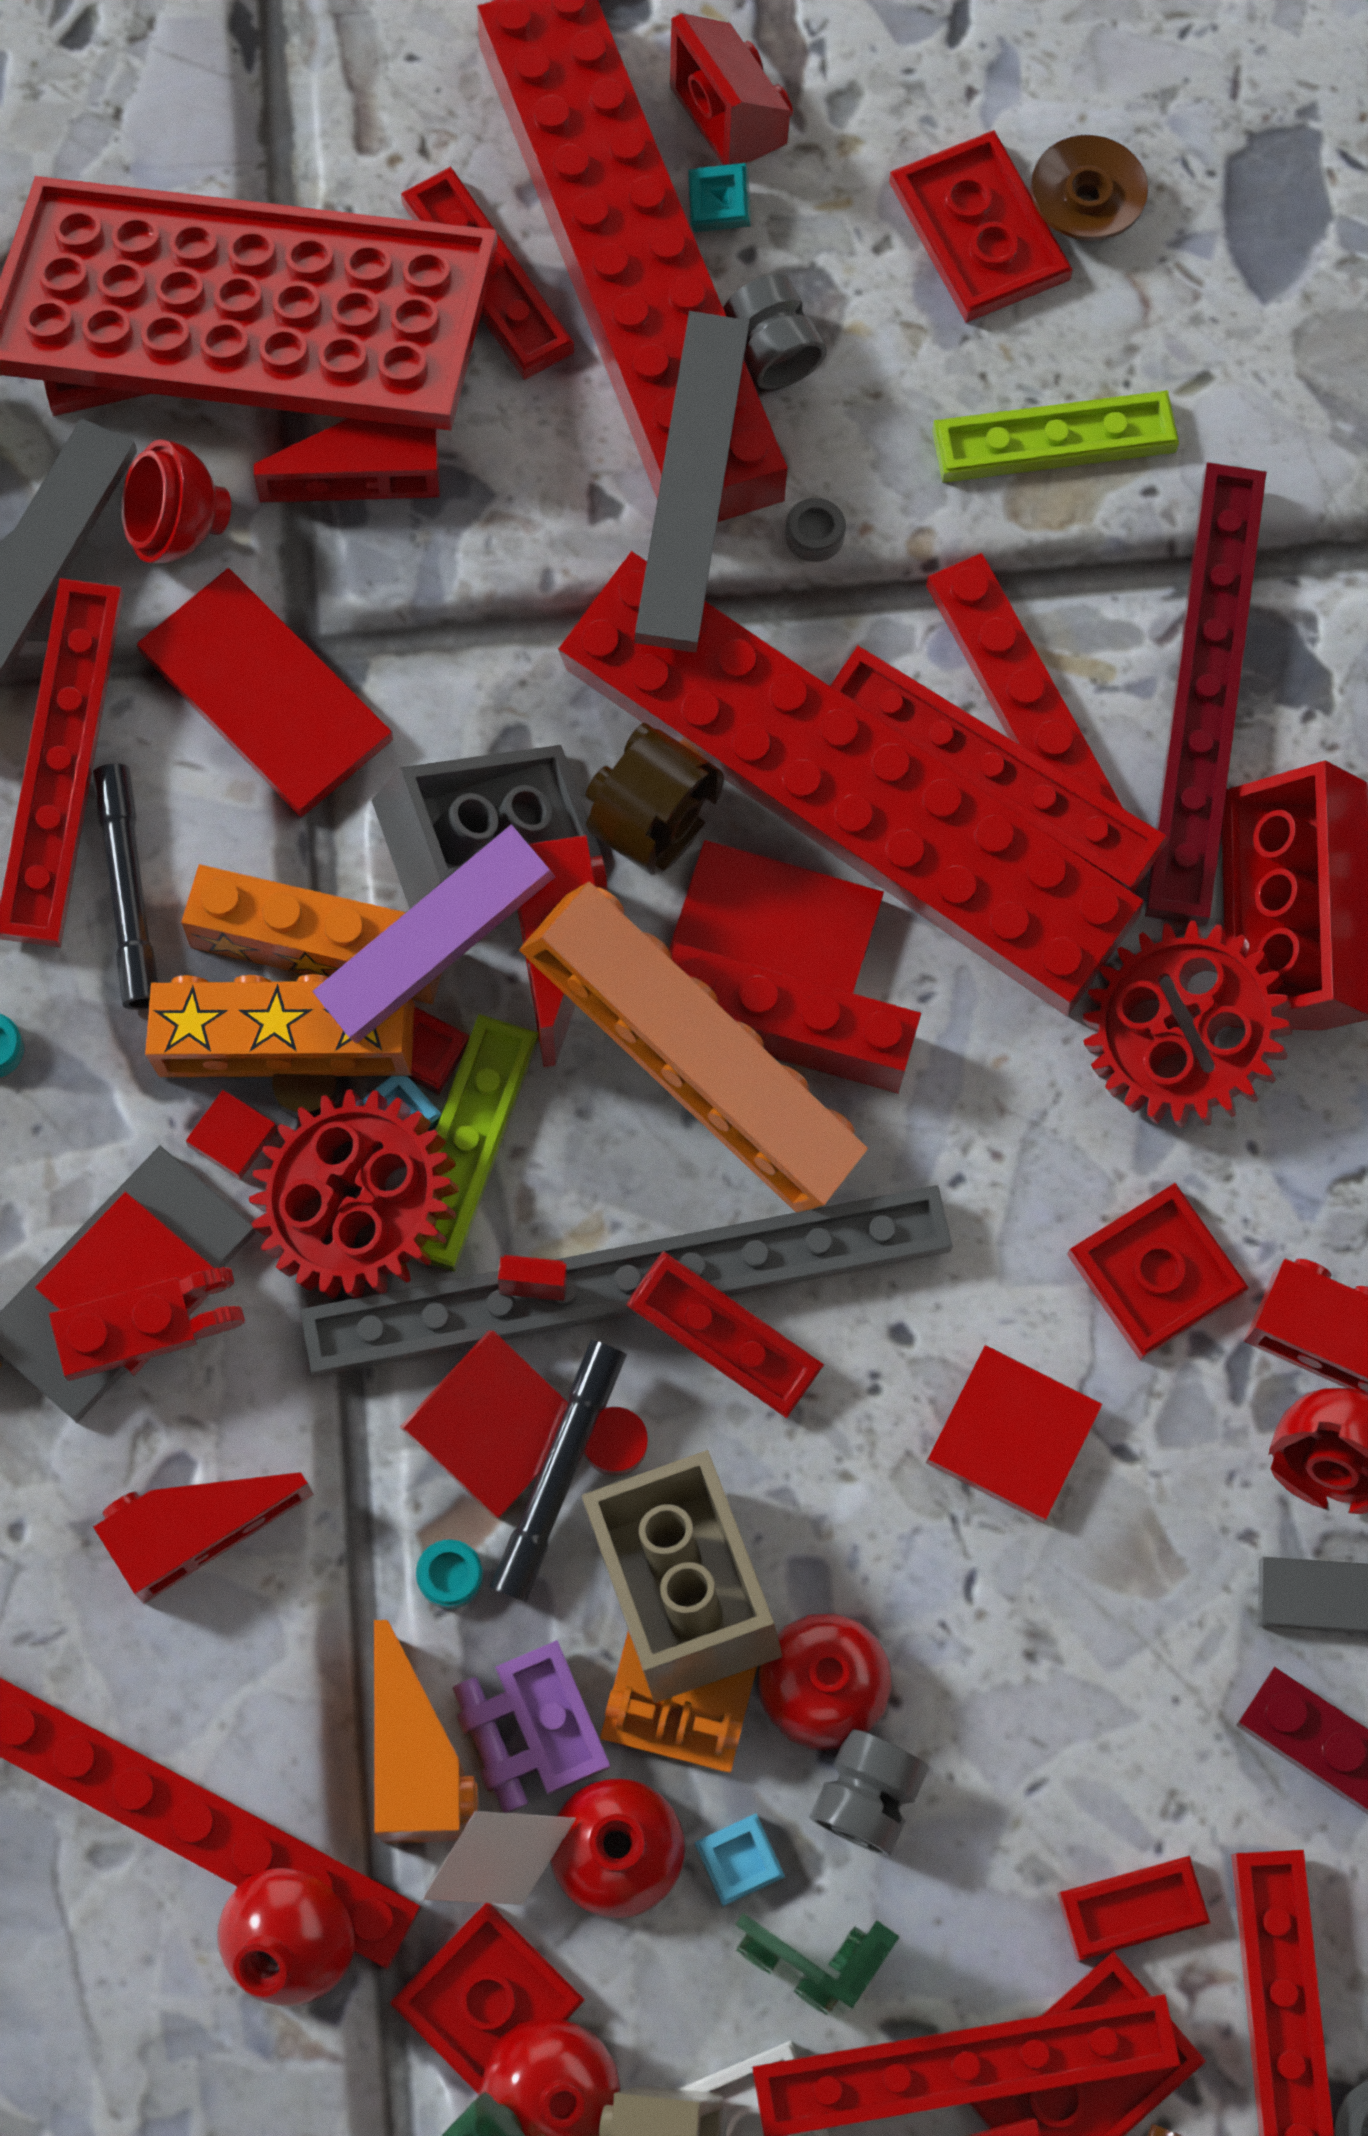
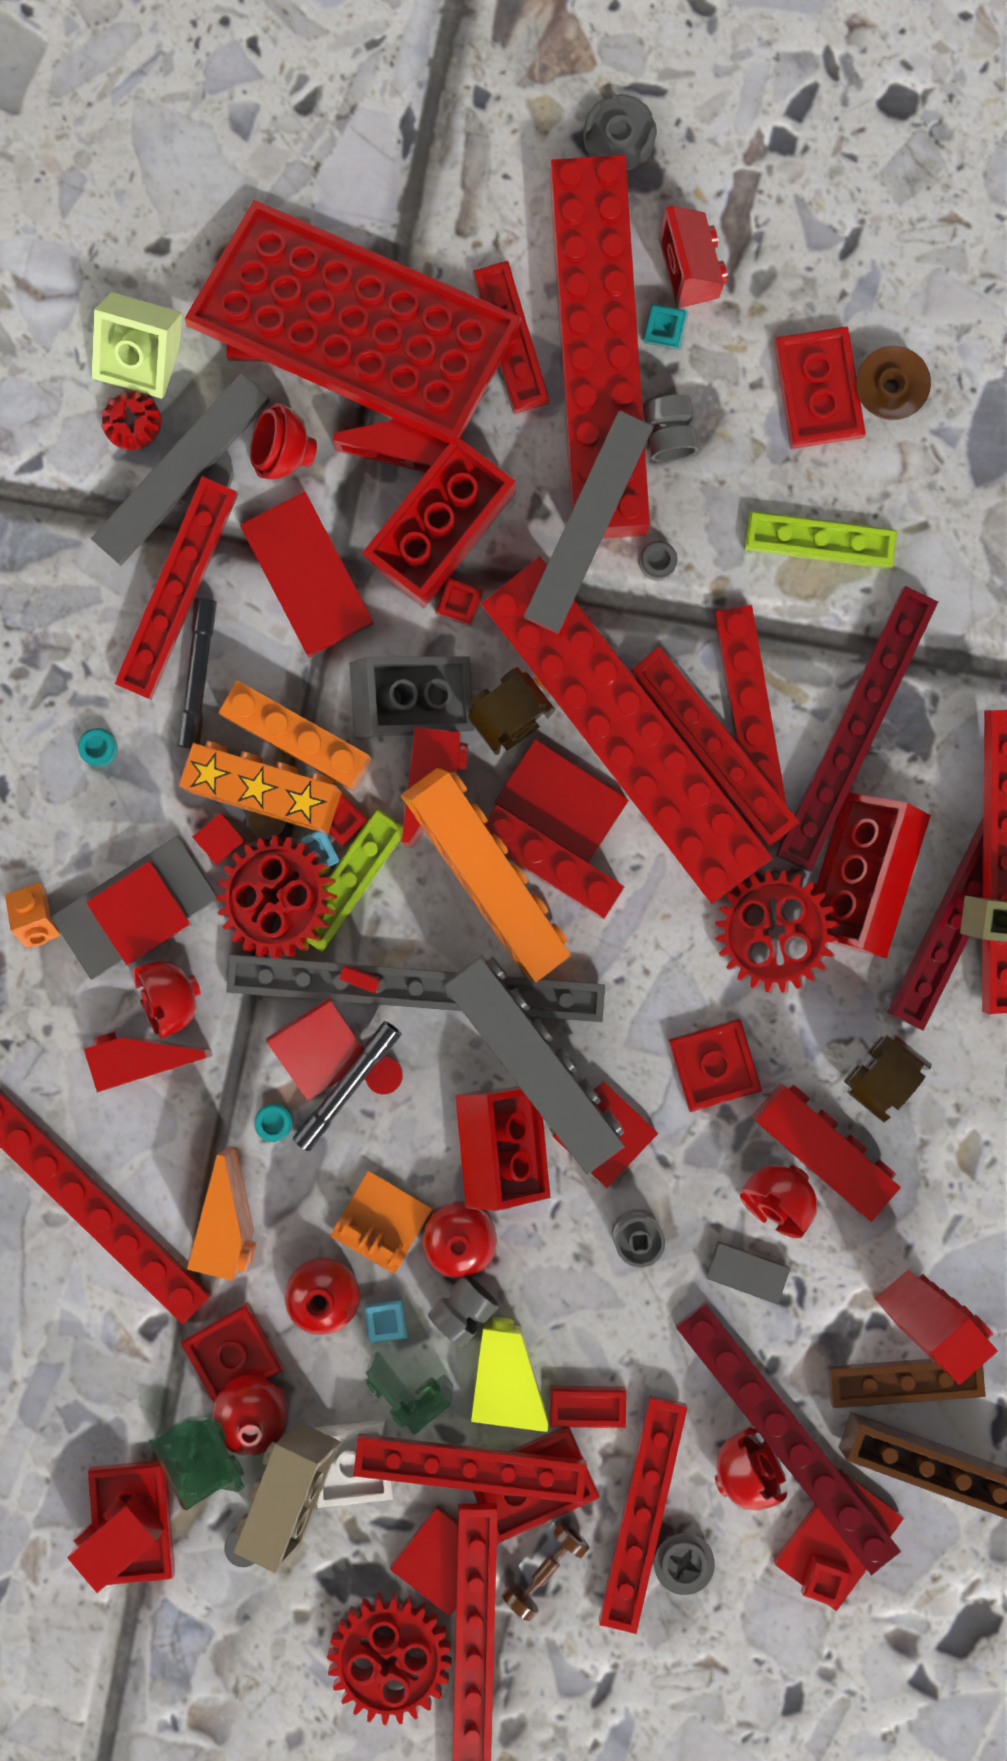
camera: 20 degrees right, 15 degrees up
red hinge [48,1267,245,1382] -> none
red piece [217,1868,355,2007] -> none
medium lavender tile [312,824,555,1044] -> none
white sticker [422,1811,576,1905] -> none
medium lavender plate [452,1640,610,1813] -> none
dark tan brick [581,1450,783,1704] -> none
red tile [625,1251,824,1418] -> none
none -> red cylinder [132,961,201,1039]
none -> red slope [362,438,516,609]
none -> red tile [436,577,484,627]
none -> dark grey brick [443,954,625,1175]
none -> red slope [455,1087,551,1211]
none -> neon yellow slope [471,1317,548,1432]
none -> dark grey wheel [612,1209,665,1268]

